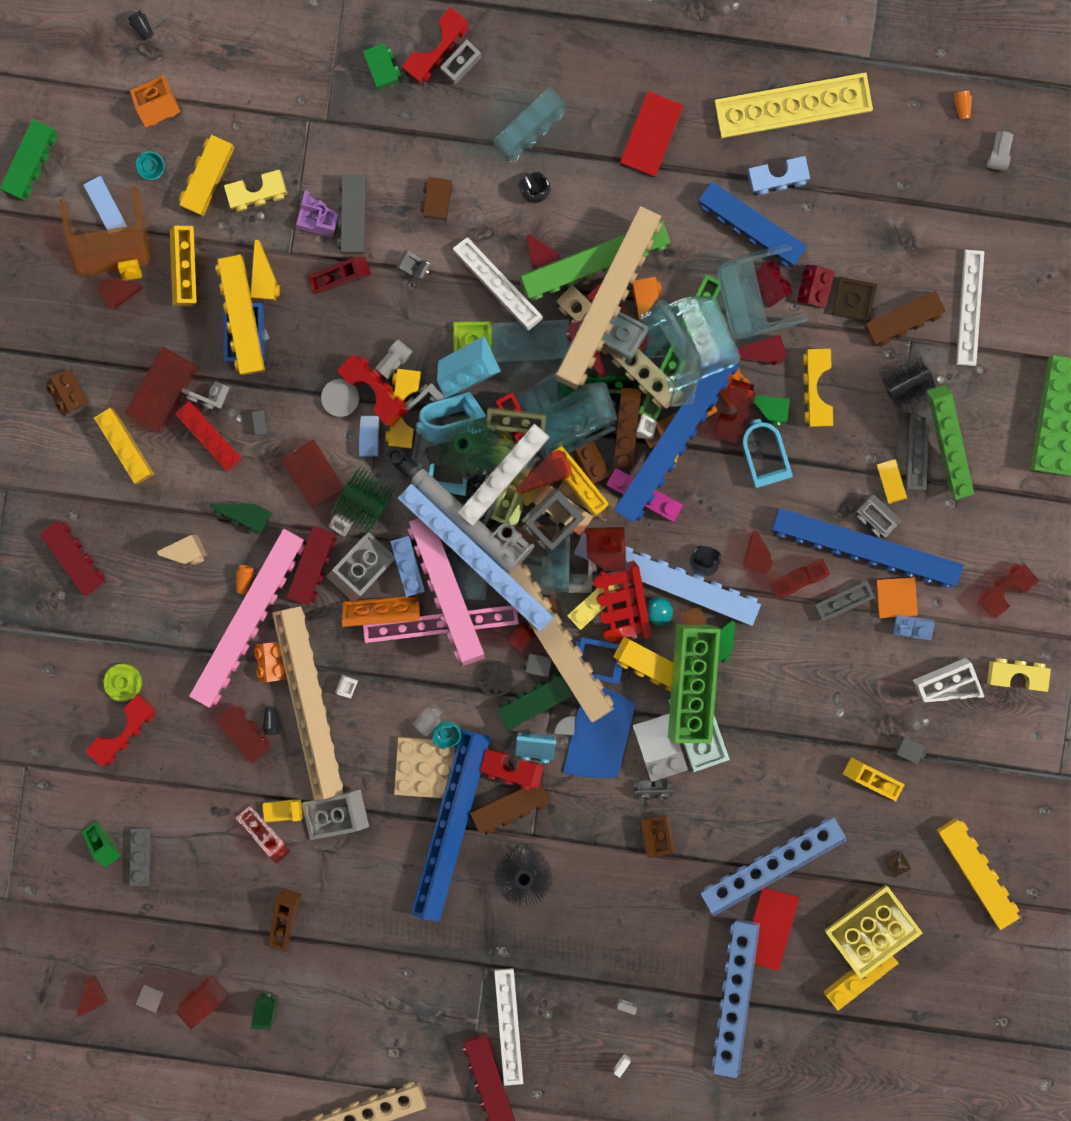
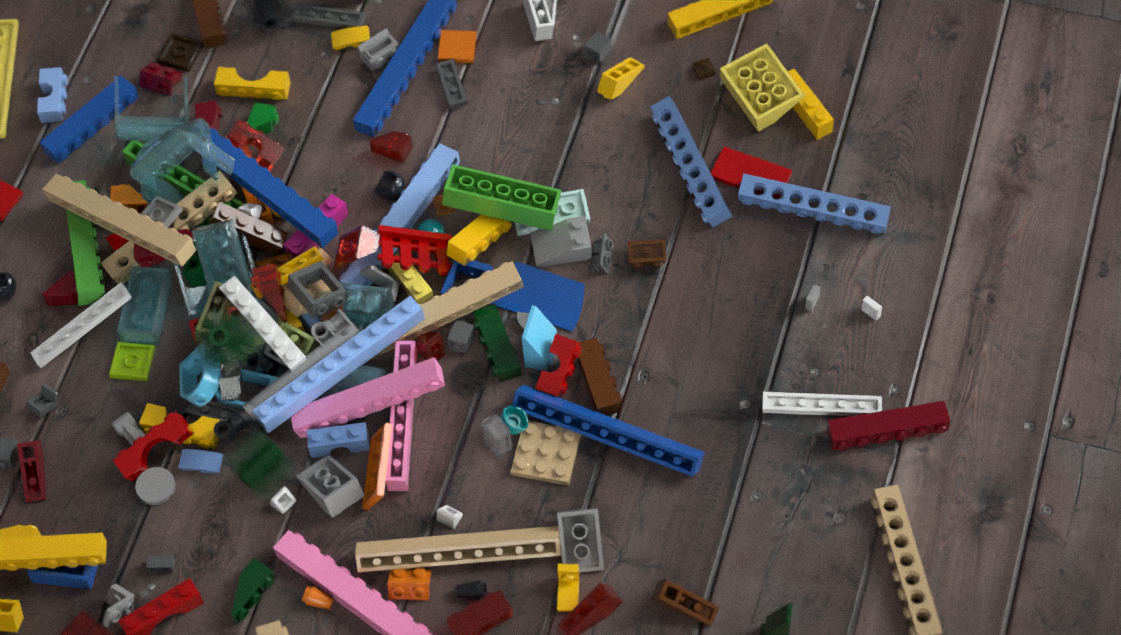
camera: 85 degrees left, 30 degrees down
clear red brick [281,439,345,509] -> none
dark red brick [287,526,338,606] -> none
light grey bracket [405,383,446,414] -> none
medium azure slope [437,337,501,398] -> none
black piece [494,846,553,908] -> none
medium azure window [742,419,793,488] -> none
dark red bracket [748,261,793,308] -> none
clear red arch [768,558,831,600] -> none
medium blue hinge [893,615,935,640] -> none

